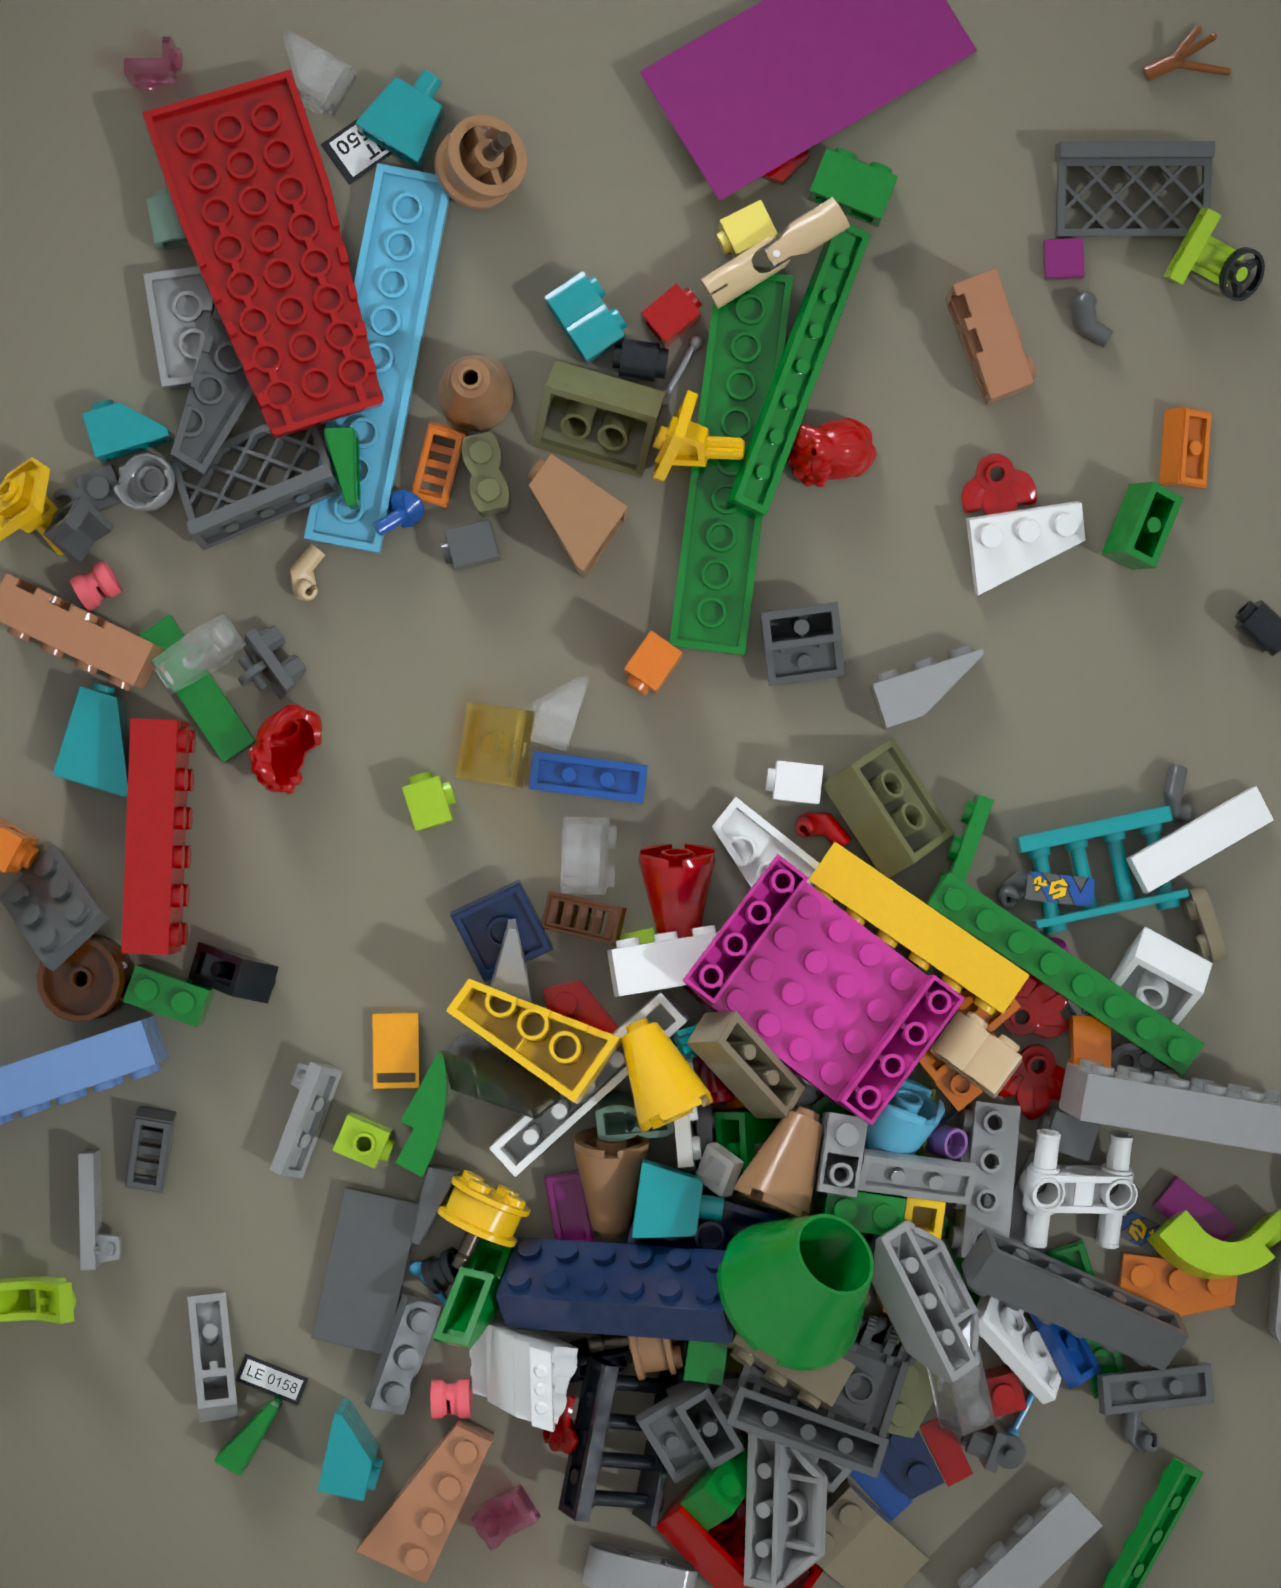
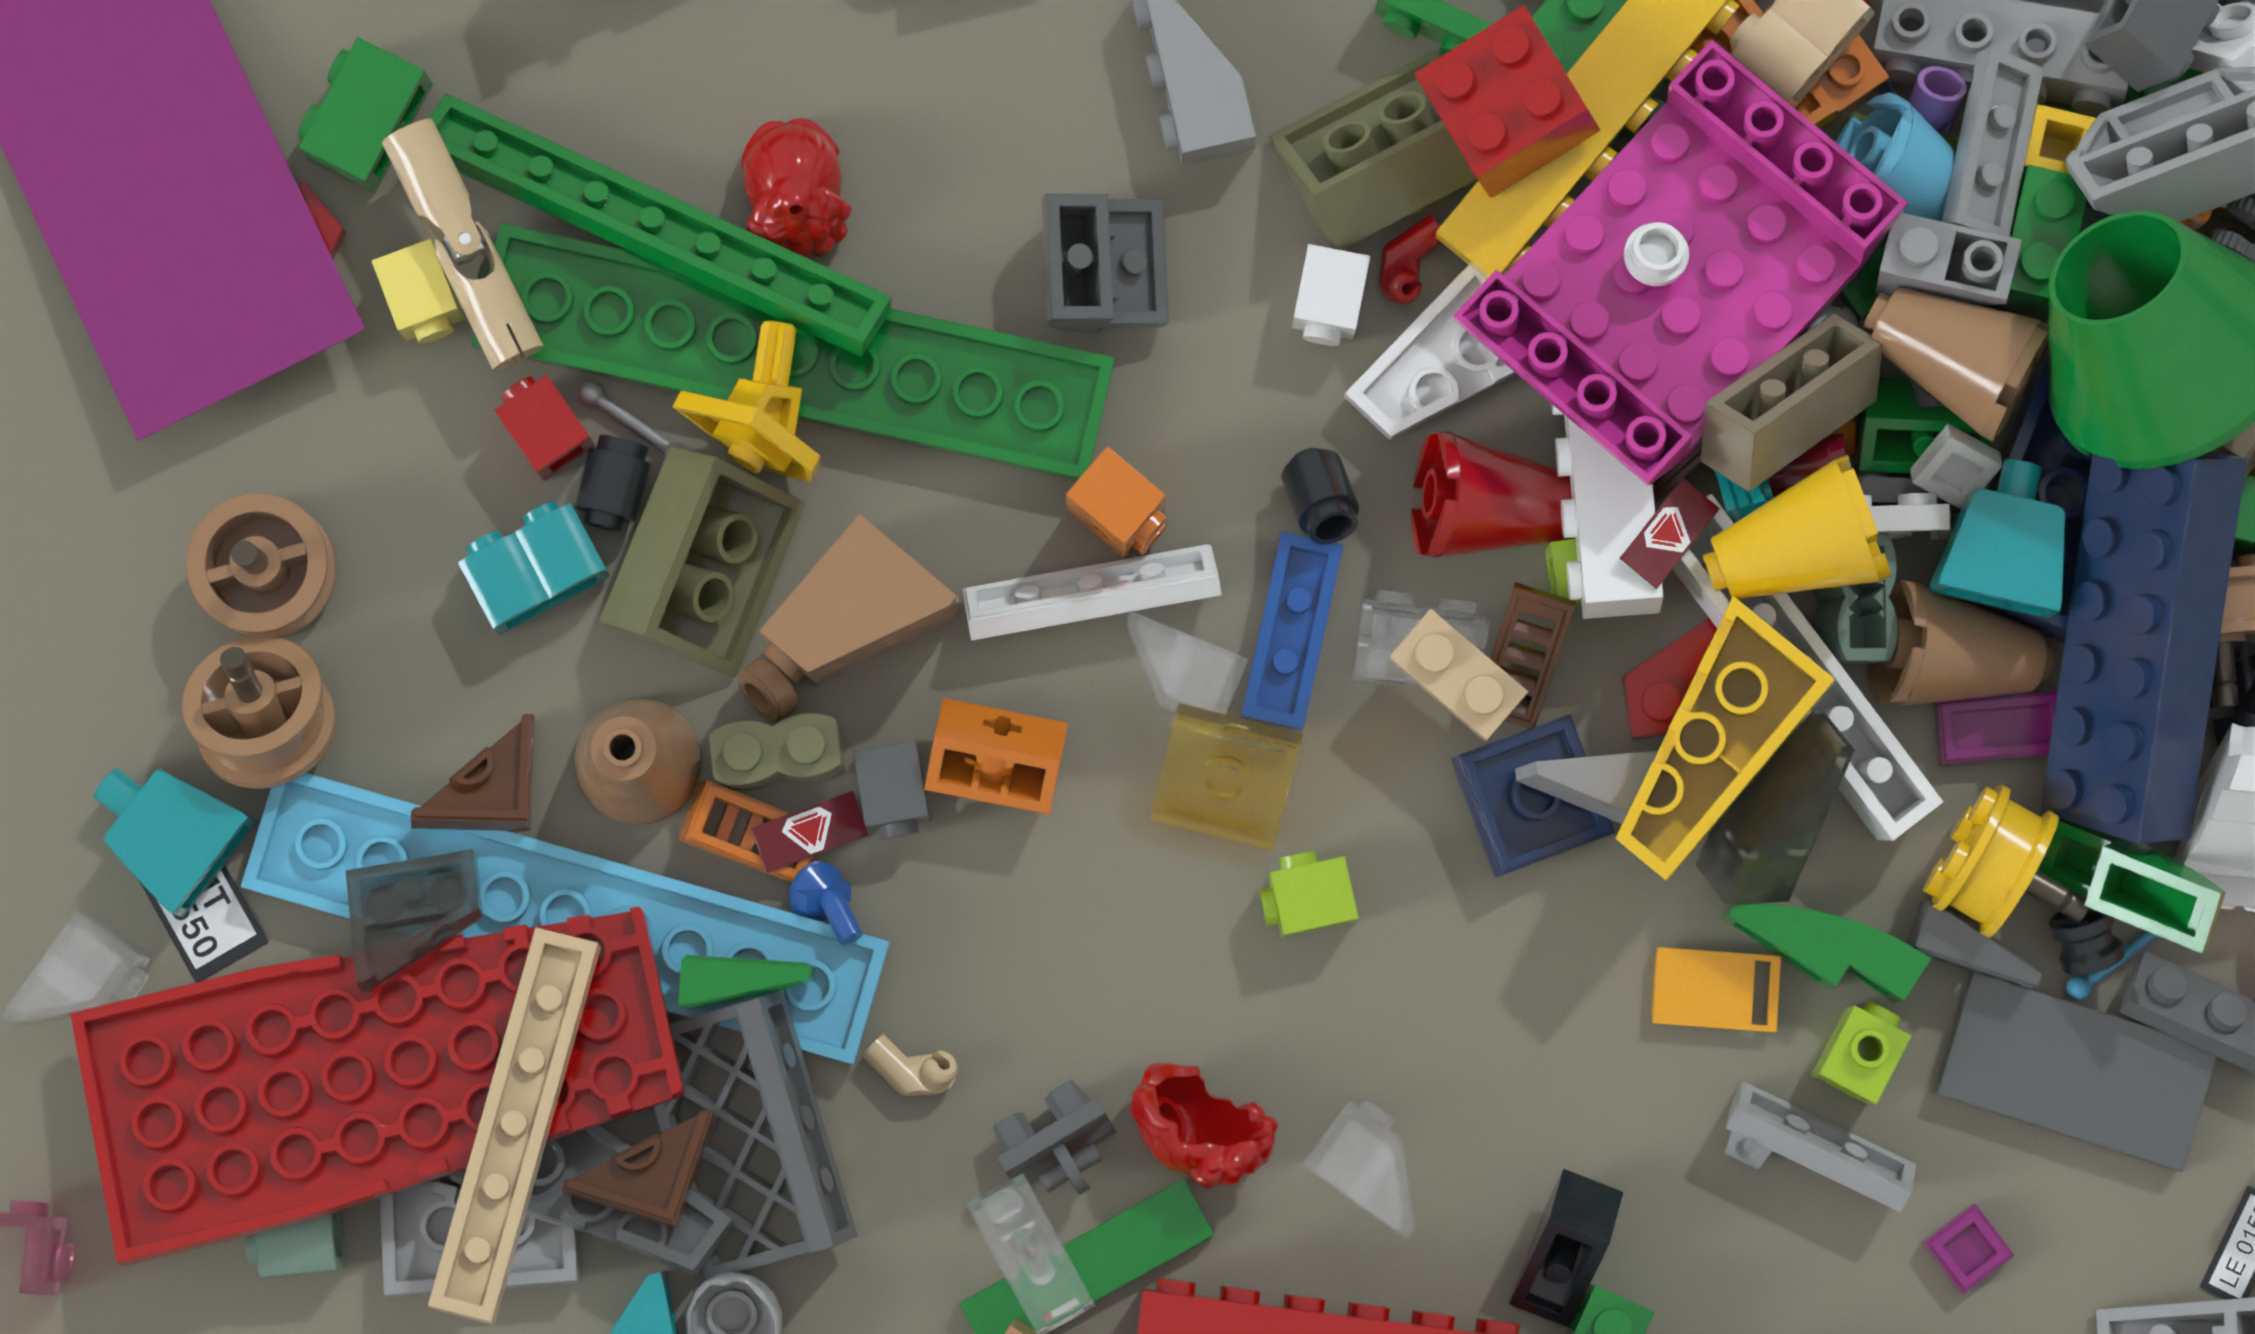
camera: 90 degrees left, 5 degrees down
none -> medium nougat wheel [186,493,337,638]
none -> clear smoke wing [346,849,483,992]
none -> reddish brown tile [411,714,535,831]
none -> tan plate [428,927,601,1325]
none -> reddish brown tile [562,1109,716,1229]
none -> medium nougat tile [738,658,798,722]
none -> dark red sticker [751,791,868,873]
none -> orange brick [924,698,1068,815]
none -> white tile [962,544,1222,641]
none -> black brick [1281,448,1359,544]
none -> clear slope [1301,1098,1416,1240]
none -> tan plate [1388,608,1528,741]
none -> red brick [1414,5,1601,198]
none -> dark red sticker [1619,478,1720,590]
none -> white plate [1624,222,1689,286]
none -> magenta tile [1921,1204,2015,1294]

